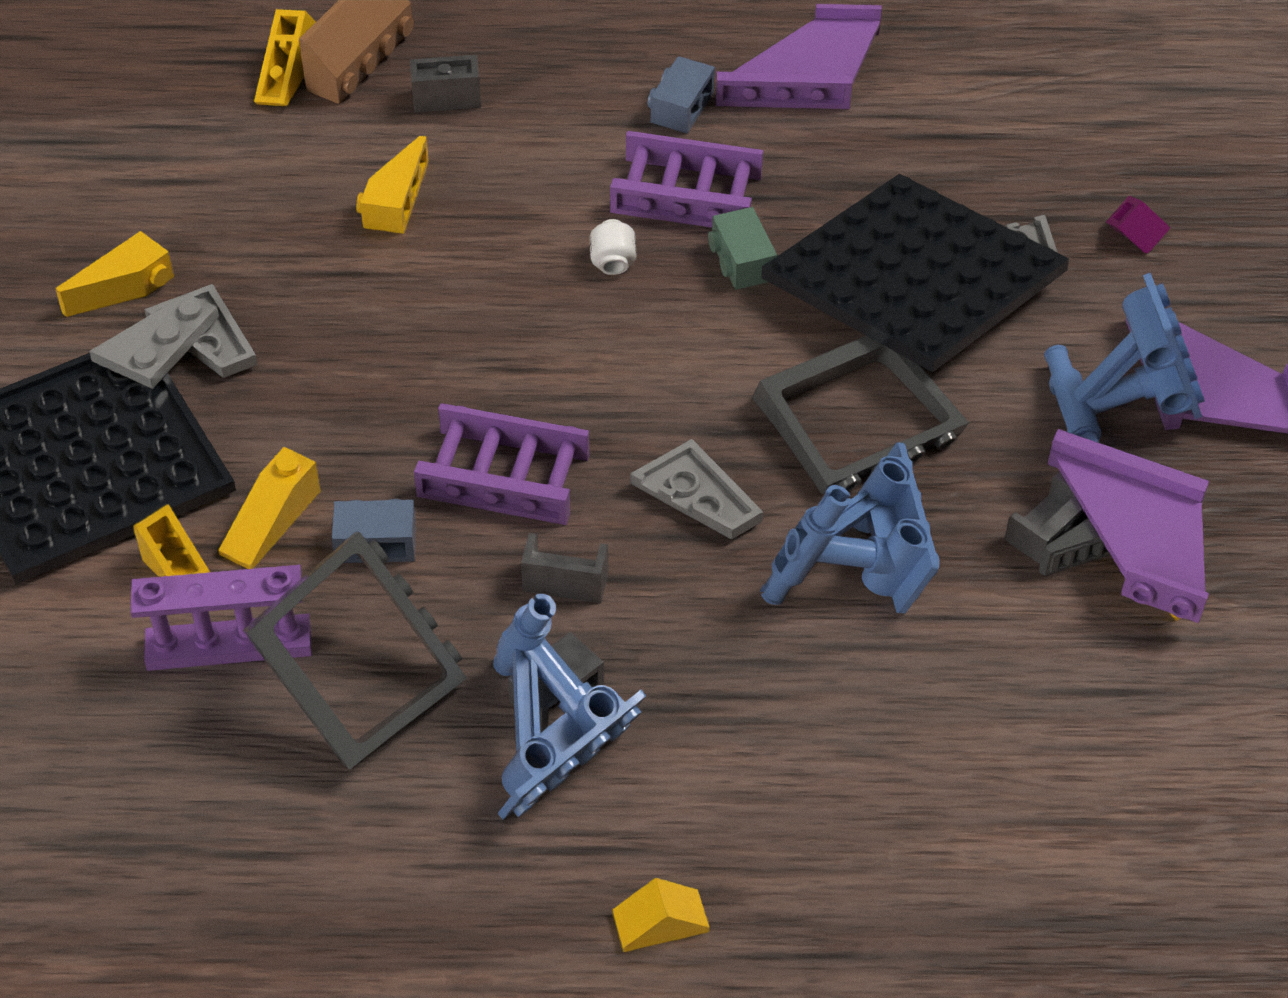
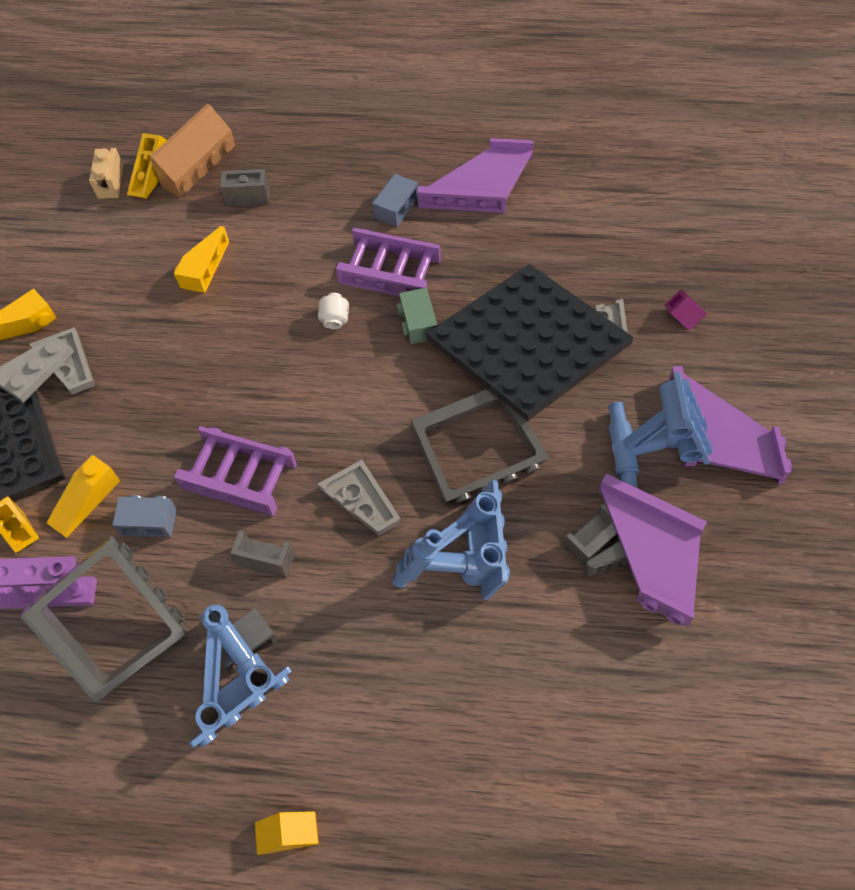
camera: 10 degrees right, 10 degrees up
none -> tan brick [89,148,124,199]

